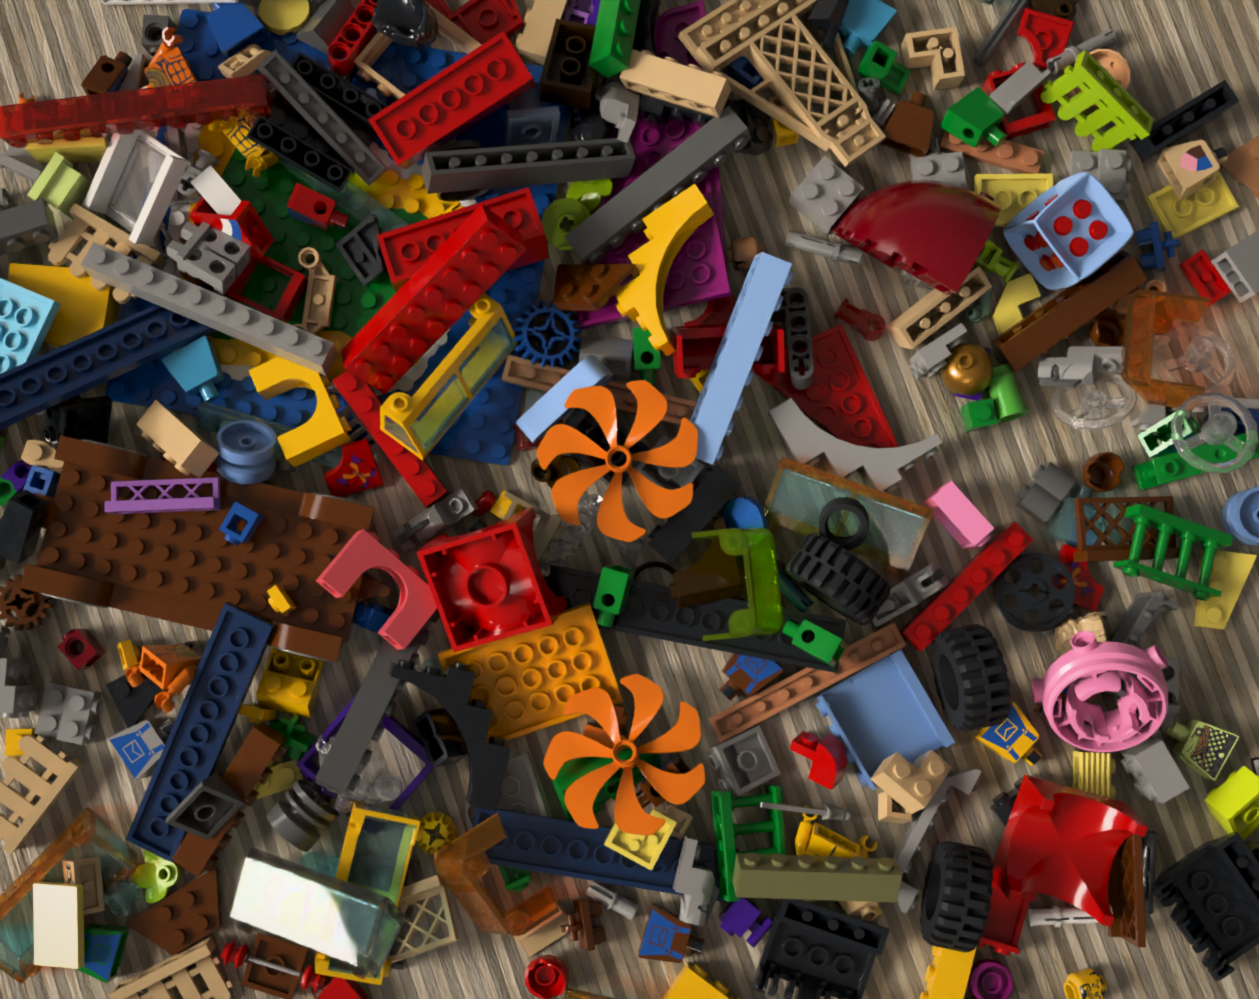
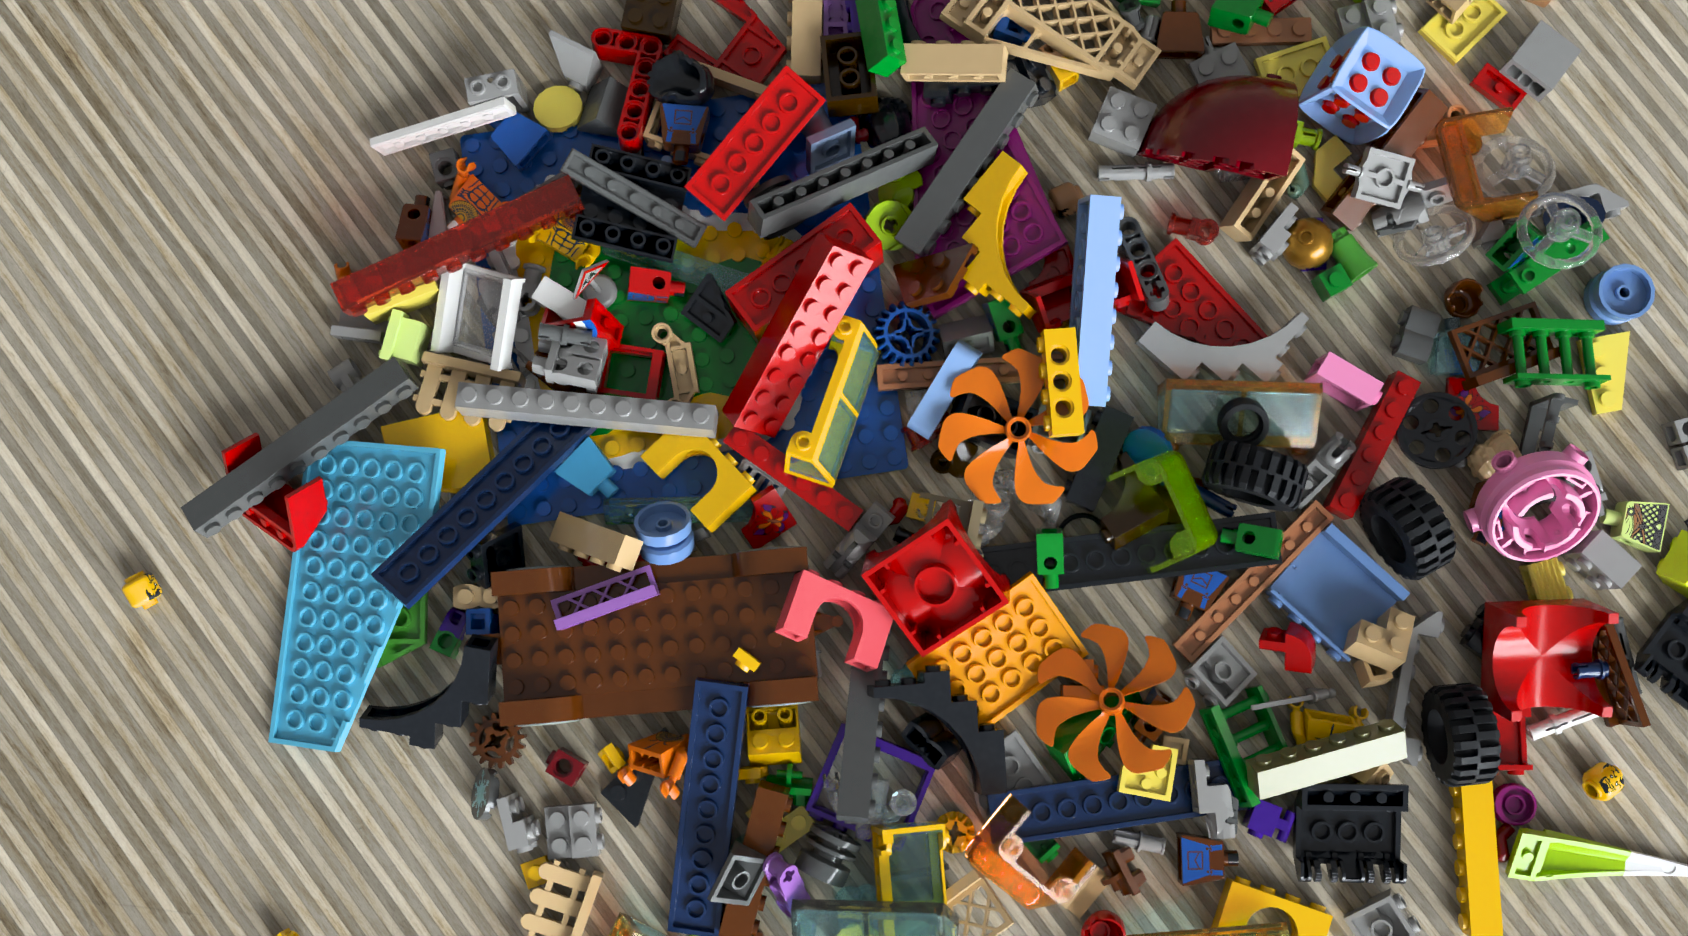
camera: 10 degrees left, 0 degrees up
torso [108,718,175,780] -> none
tan plate [218,43,271,83] -> none
blue brick [219,501,265,546] -> none
blue brick [353,601,394,633] -> none
light grey plate [594,73,640,143] -> none
torso [974,702,1042,766] -> none
reddish brown hair [1089,309,1129,346] -> none
blue hips [1136,221,1182,272] -> none
none -> dark grey pin [538,322,593,347]
none -> light grey piece [572,259,618,308]
none -> torso [660,103,710,166]
none -> medium lavender piece [763,852,810,918]
none -> dark red arm [848,116,869,144]
none -> yellow brick [1036,327,1085,438]
none -> plate [1342,146,1425,209]
none -> dark blue pin [1571,659,1610,680]

